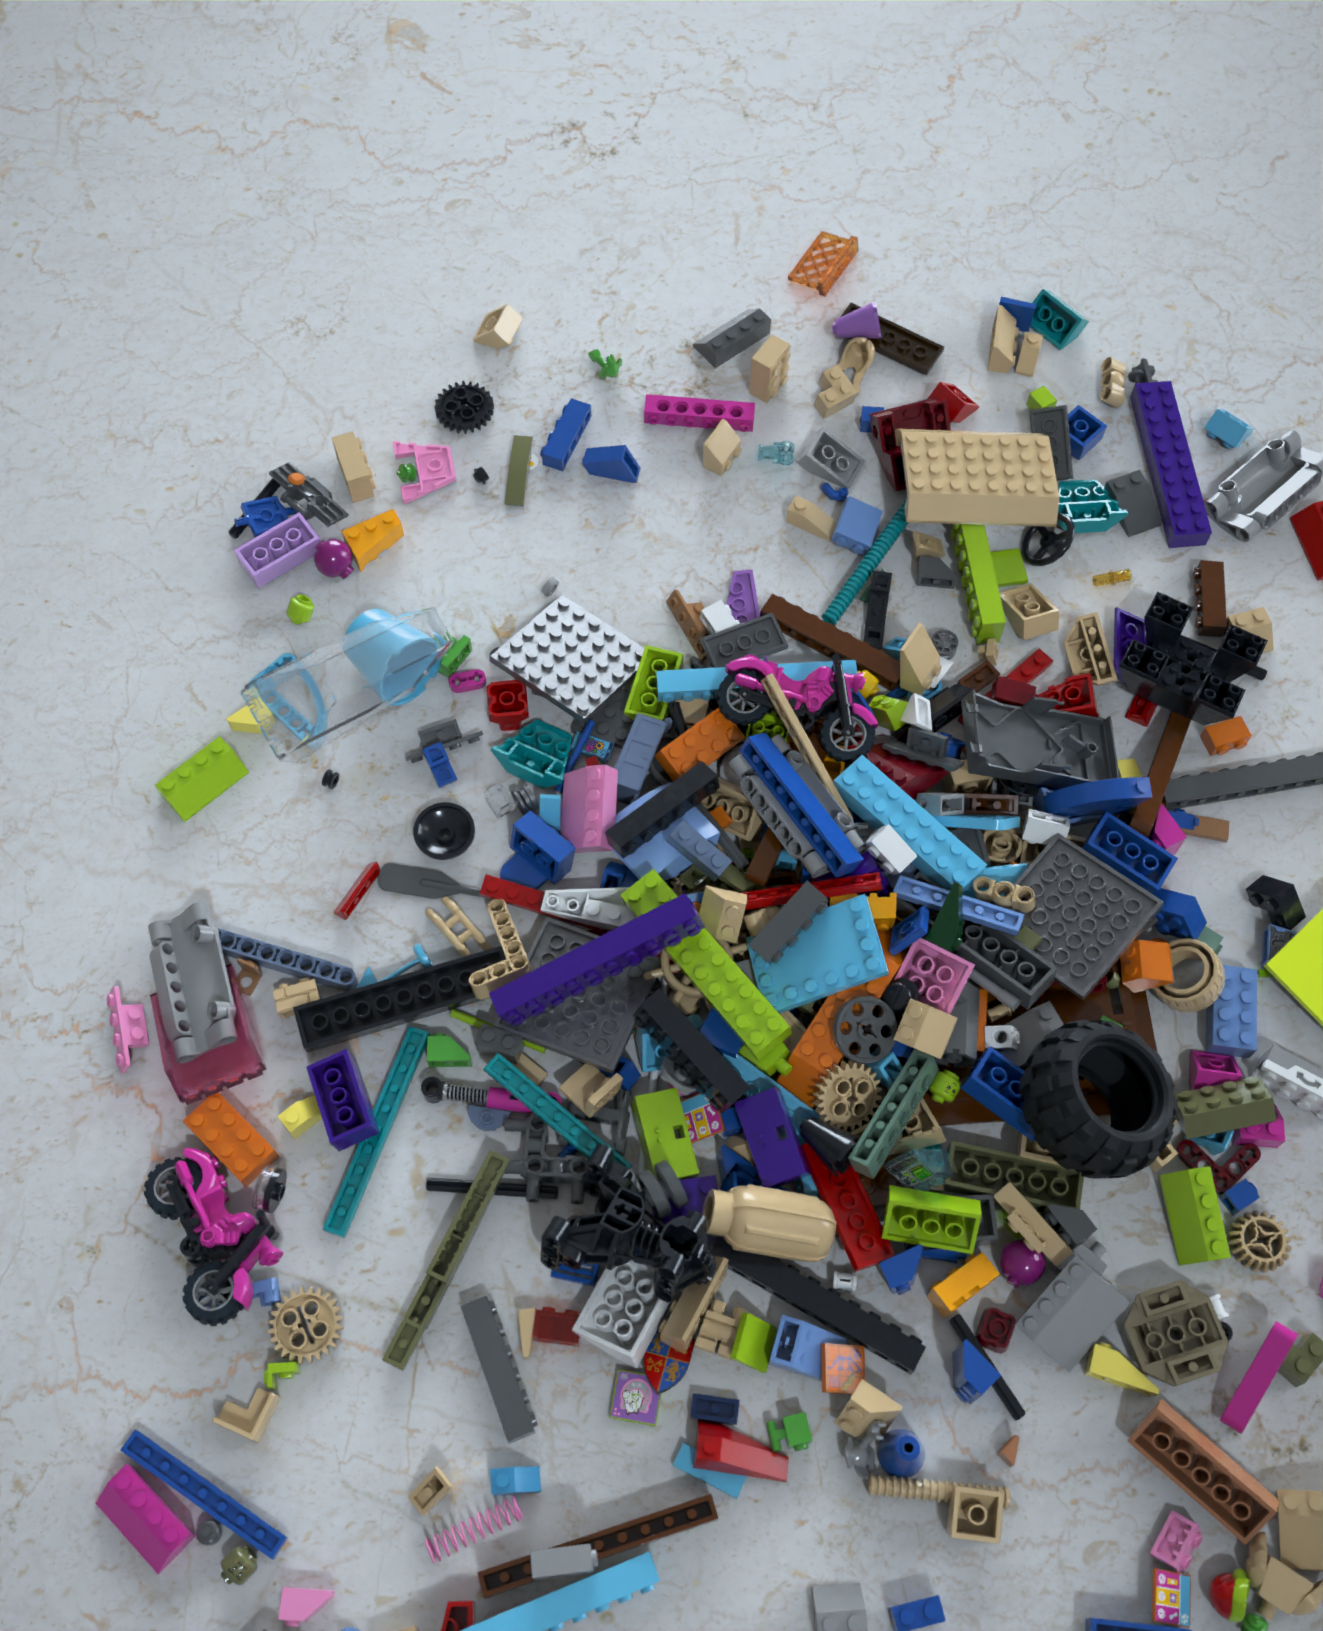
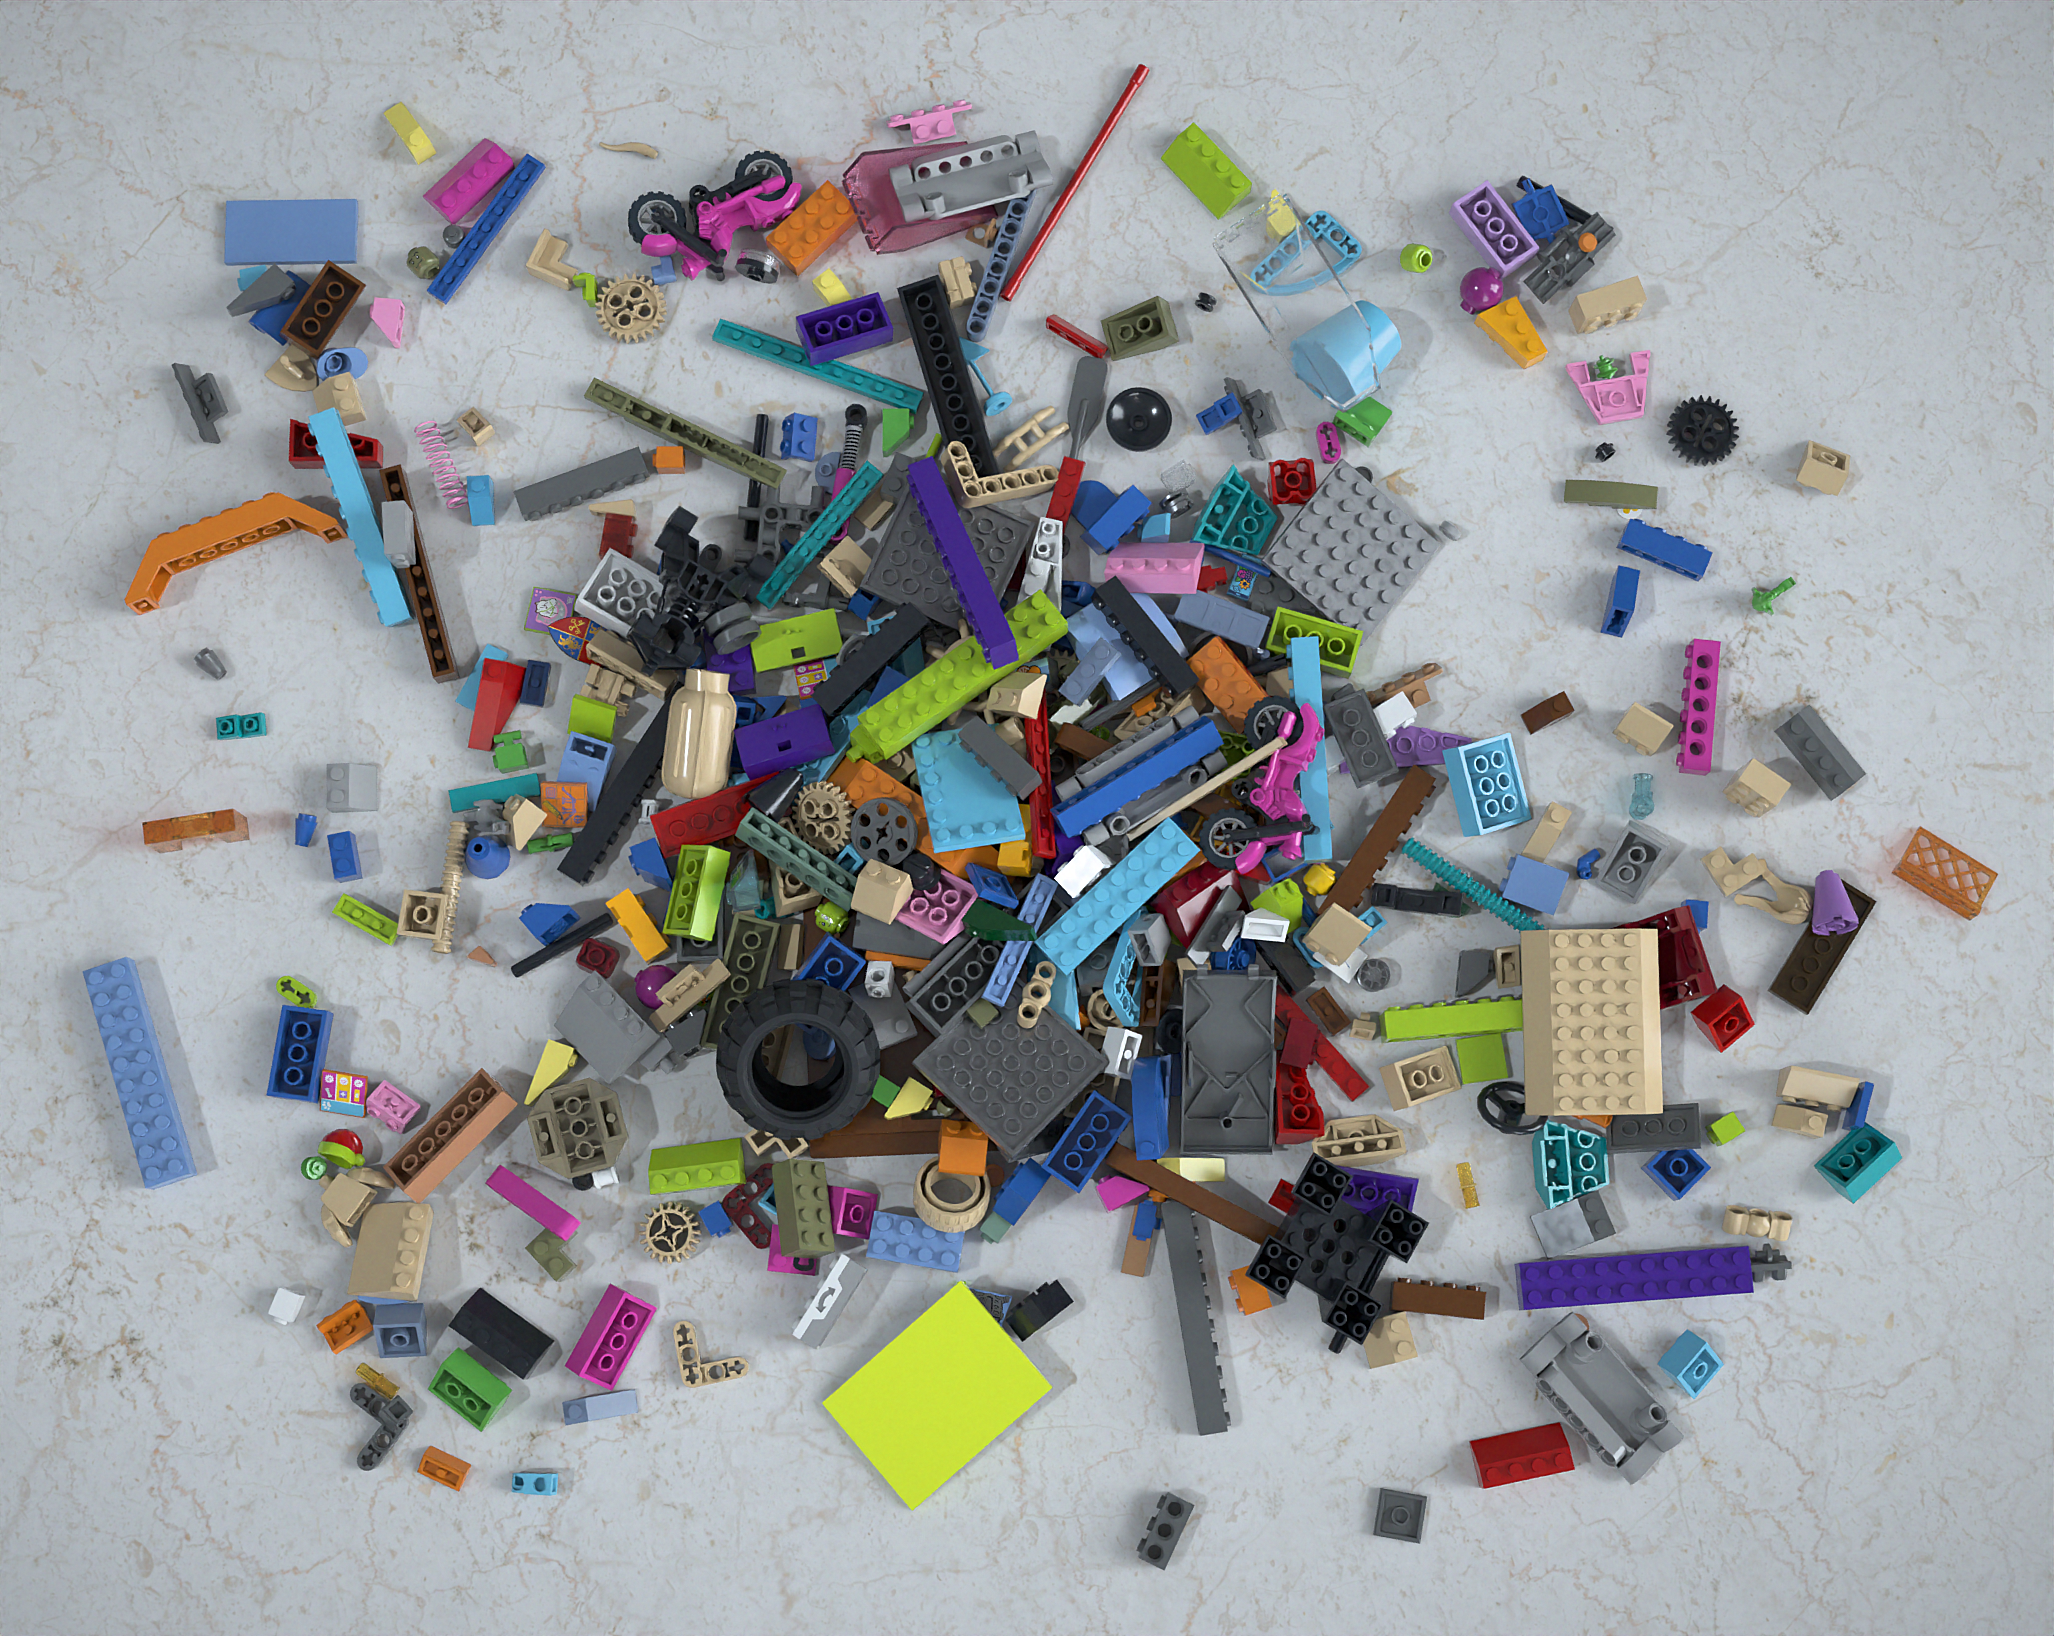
camera: 90 degrees right, 15 degrees up
none -> lime plate [332,893,398,946]
none -> light yellow slope [383,102,437,165]
none -> teal tile [448,773,541,813]
none -> bright green pin [527,832,574,854]
none -> tan animal [599,142,658,159]
none -> orange brick [653,446,685,474]
none -> tan tile [777,924,805,970]
none -> blue bracket [780,412,818,462]
none -> light yellow slope [884,1077,934,1120]
none -> red piece [1000,64,1150,302]
none -> olive slope [1101,296,1179,361]
none -> medium azure slope [1442,733,1532,837]
none -> reddish brown slope [1520,691,1575,735]

